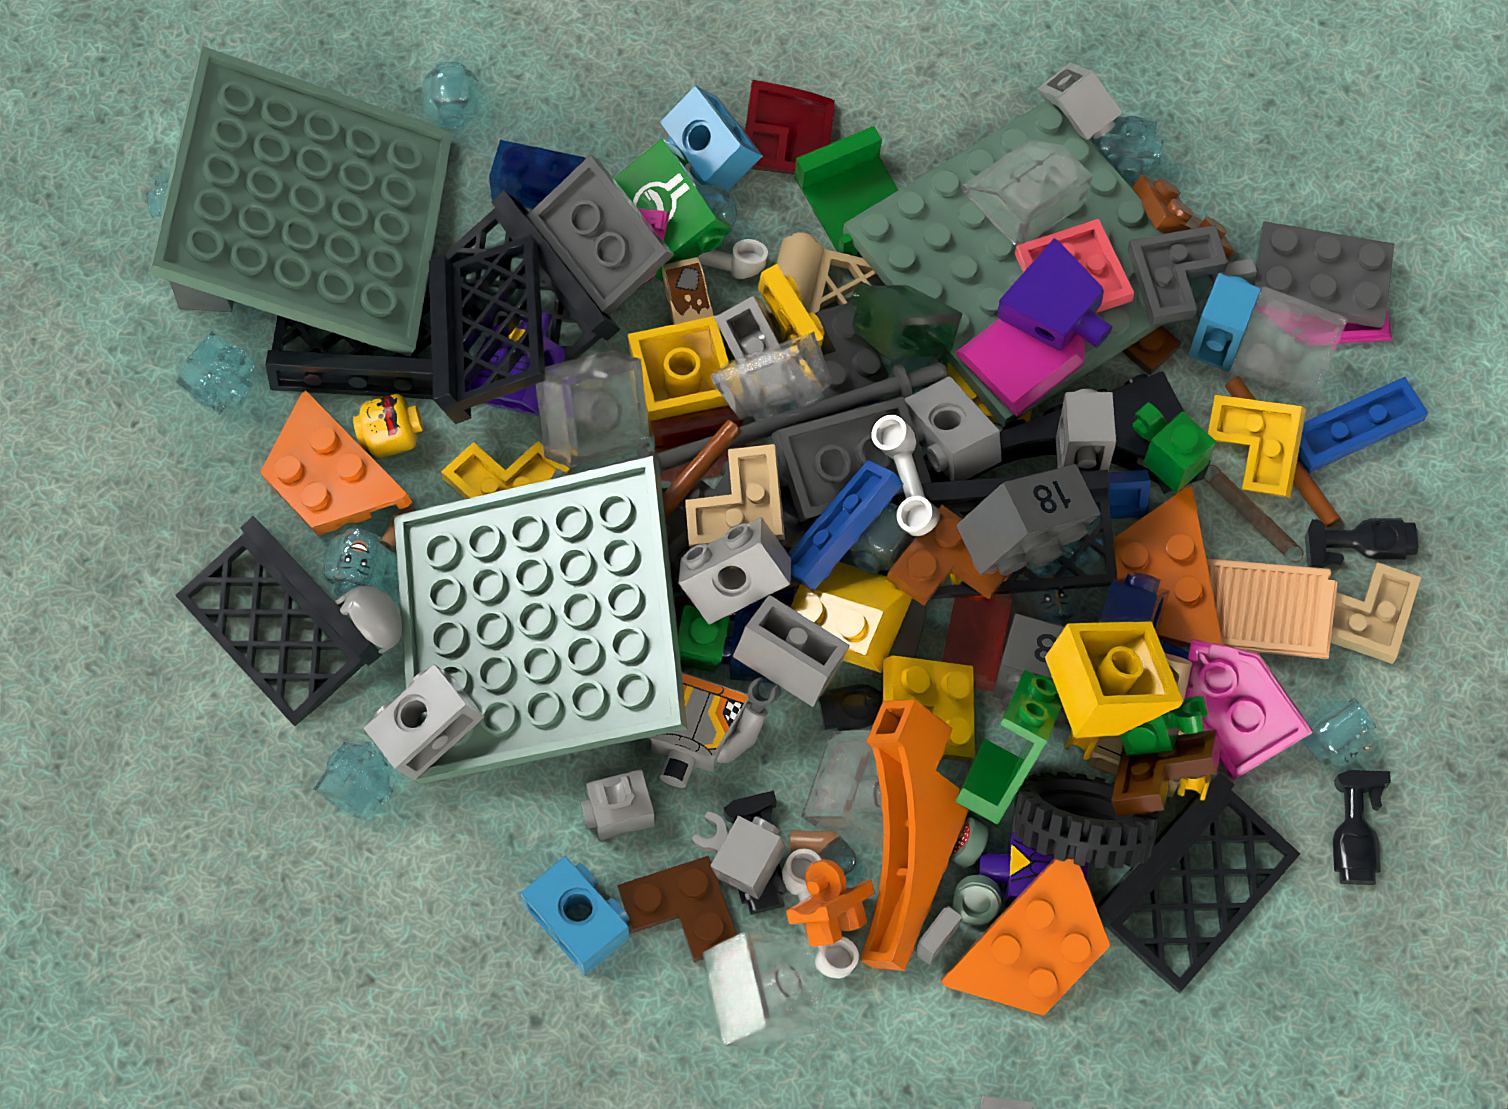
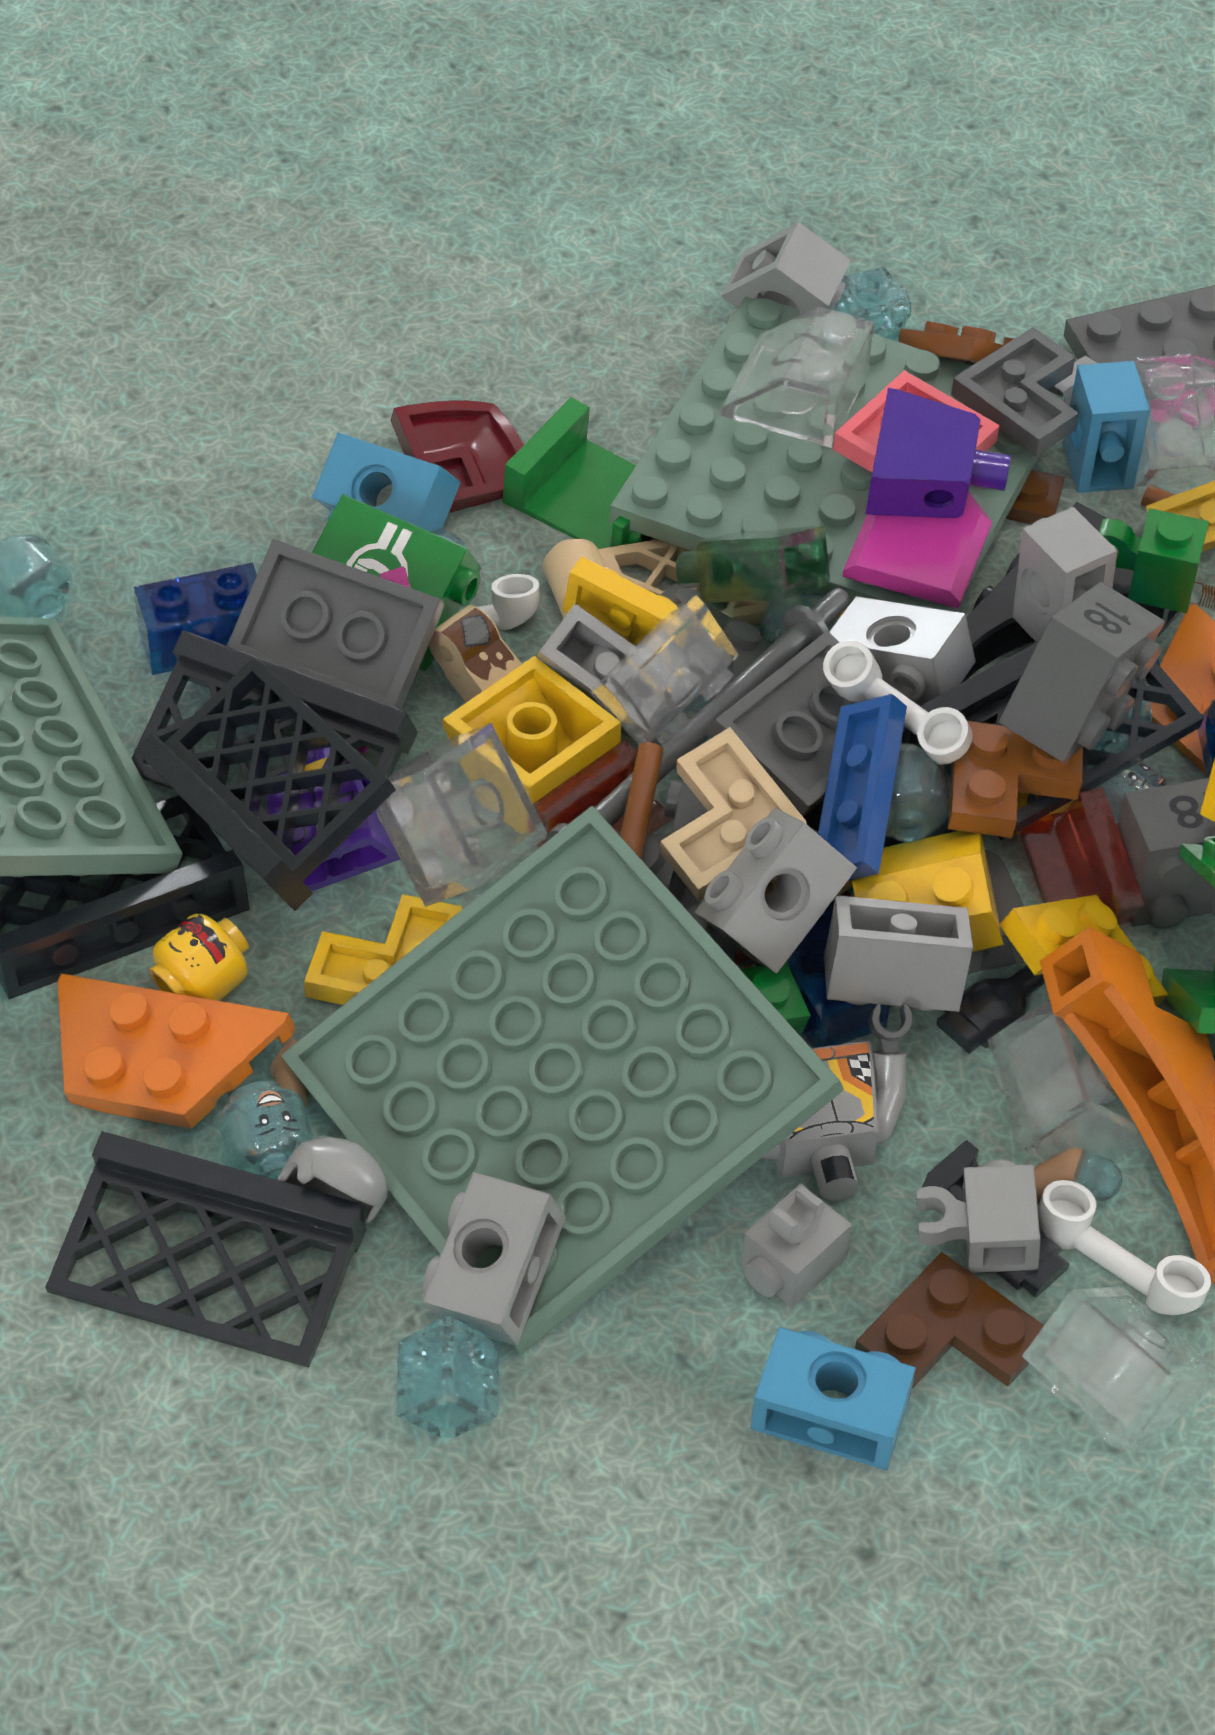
camera: 30 degrees left, 15 degrees down
orange hips [786,859,875,946] -> none

